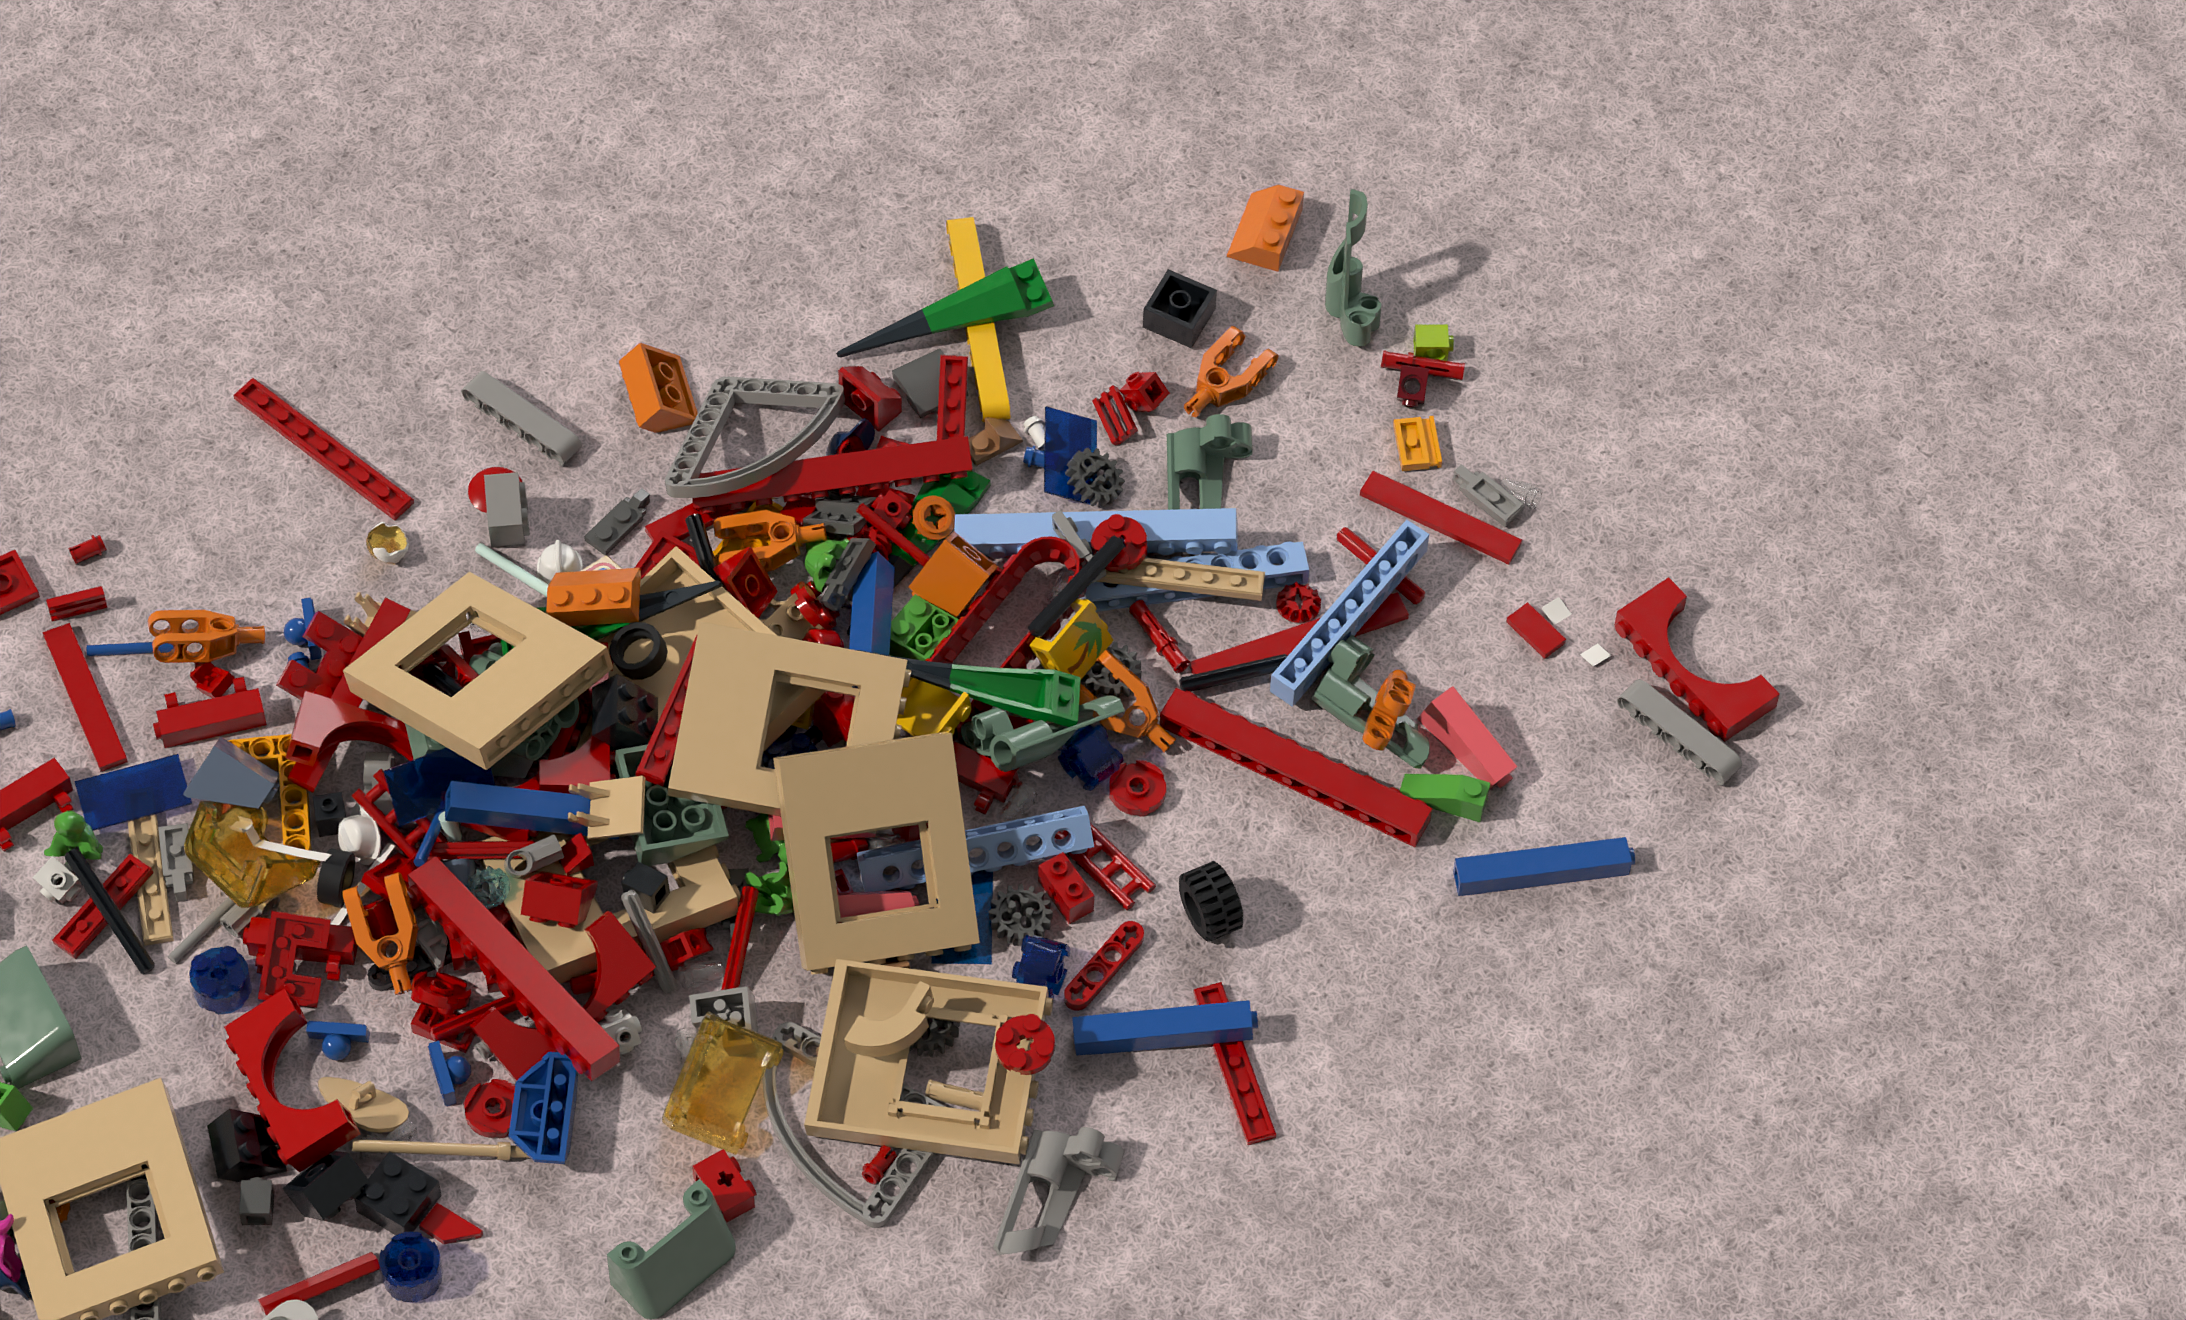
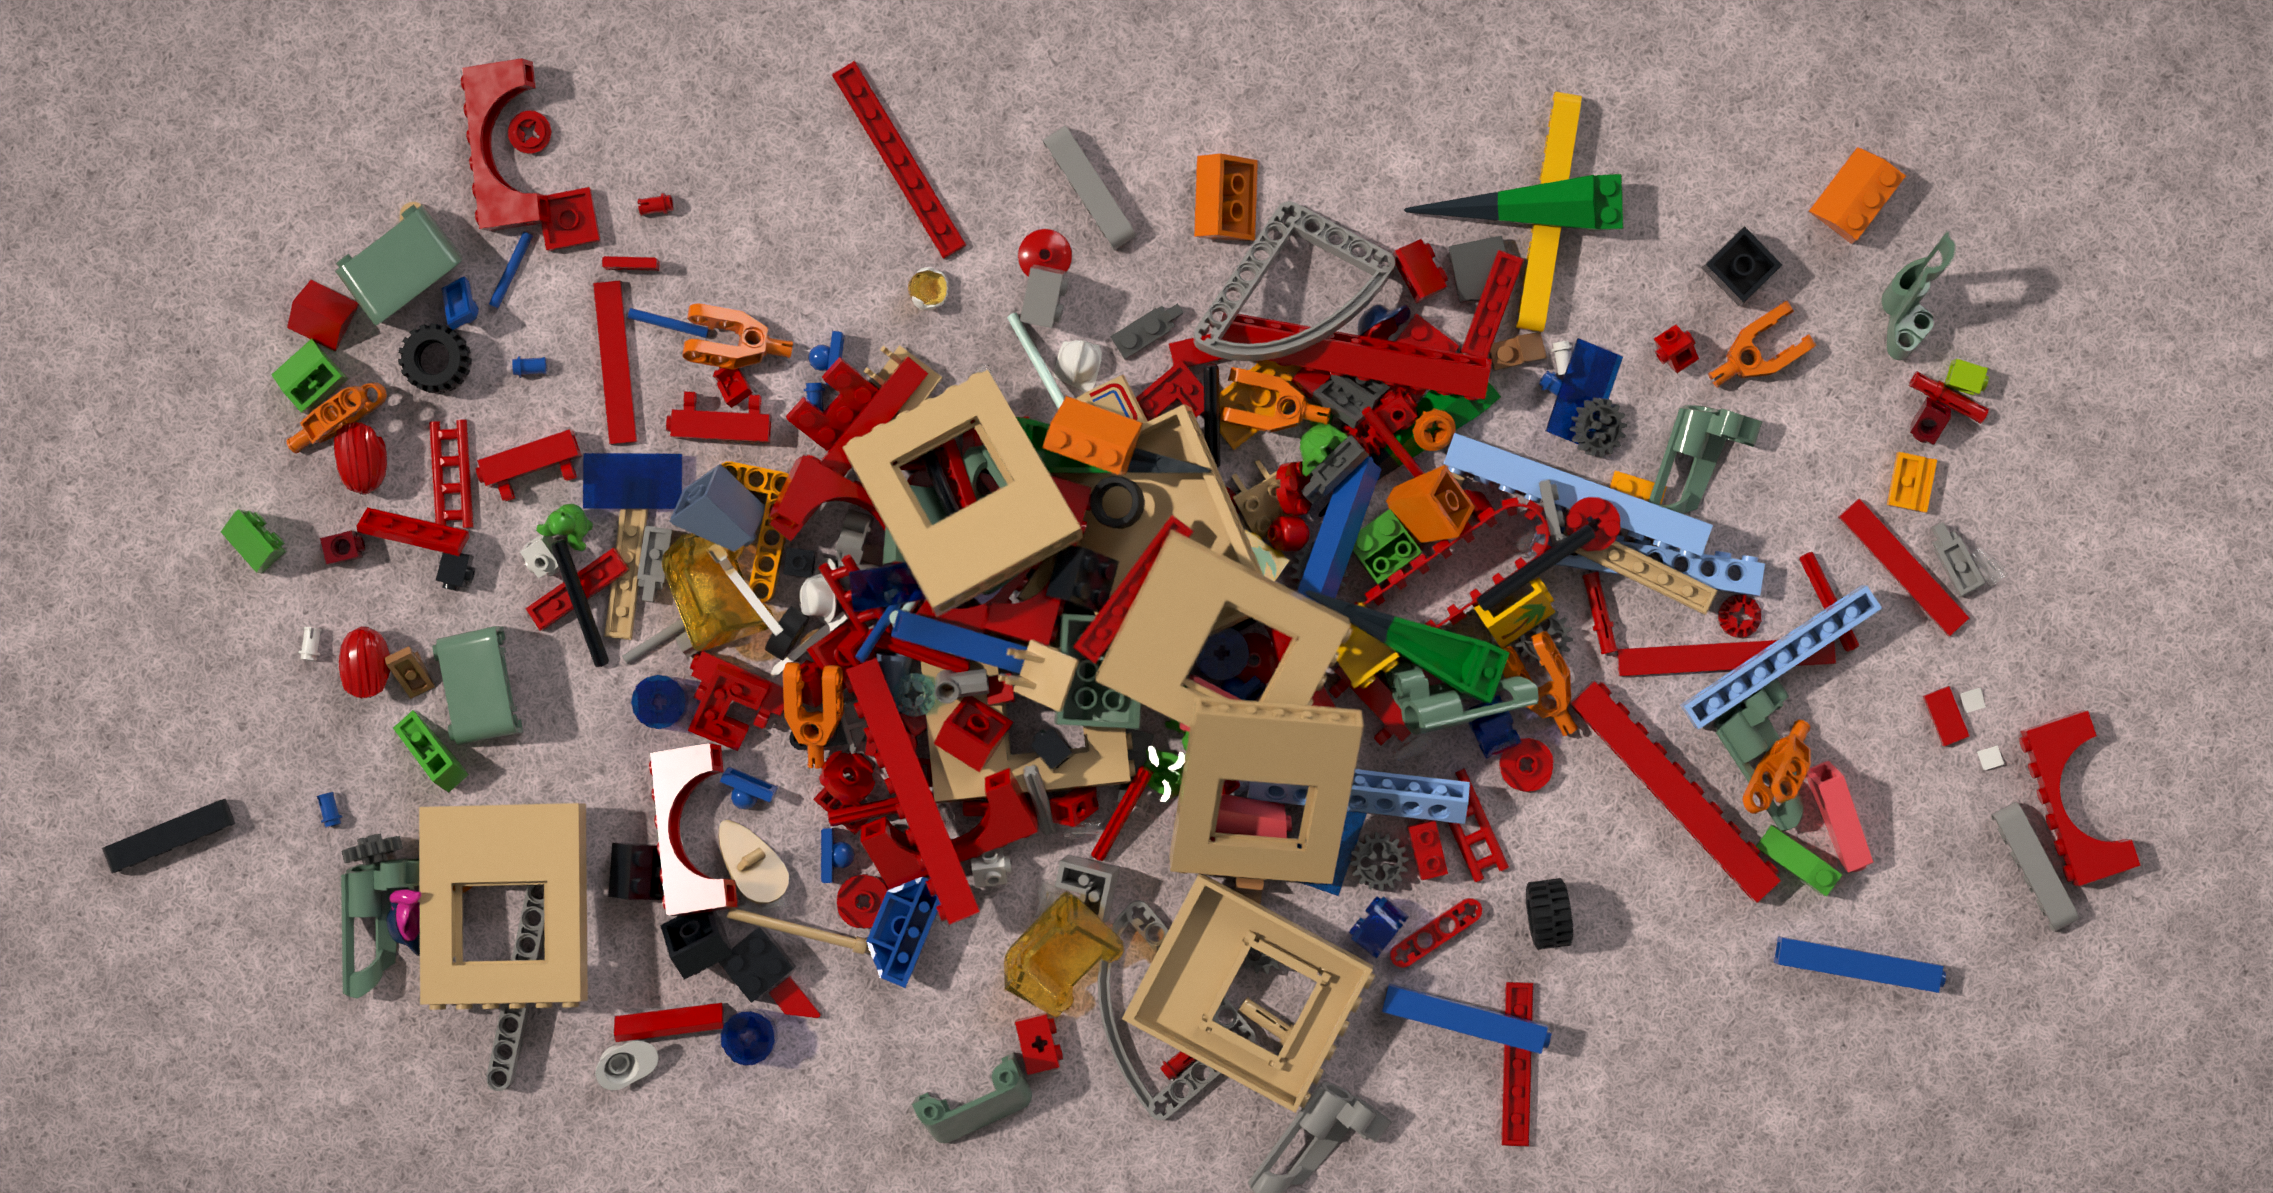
camera: 20 degrees right, 30 degrees up
dark grey brick [239,1177,275,1225] -> none
red slope [713,546,778,618] -> none
tan arch [844,981,934,1057] -> none
red plate [995,1014,1056,1075] -> none
red tile [1092,385,1138,446] -> none
black axle [1179,654,1287,692] -> none

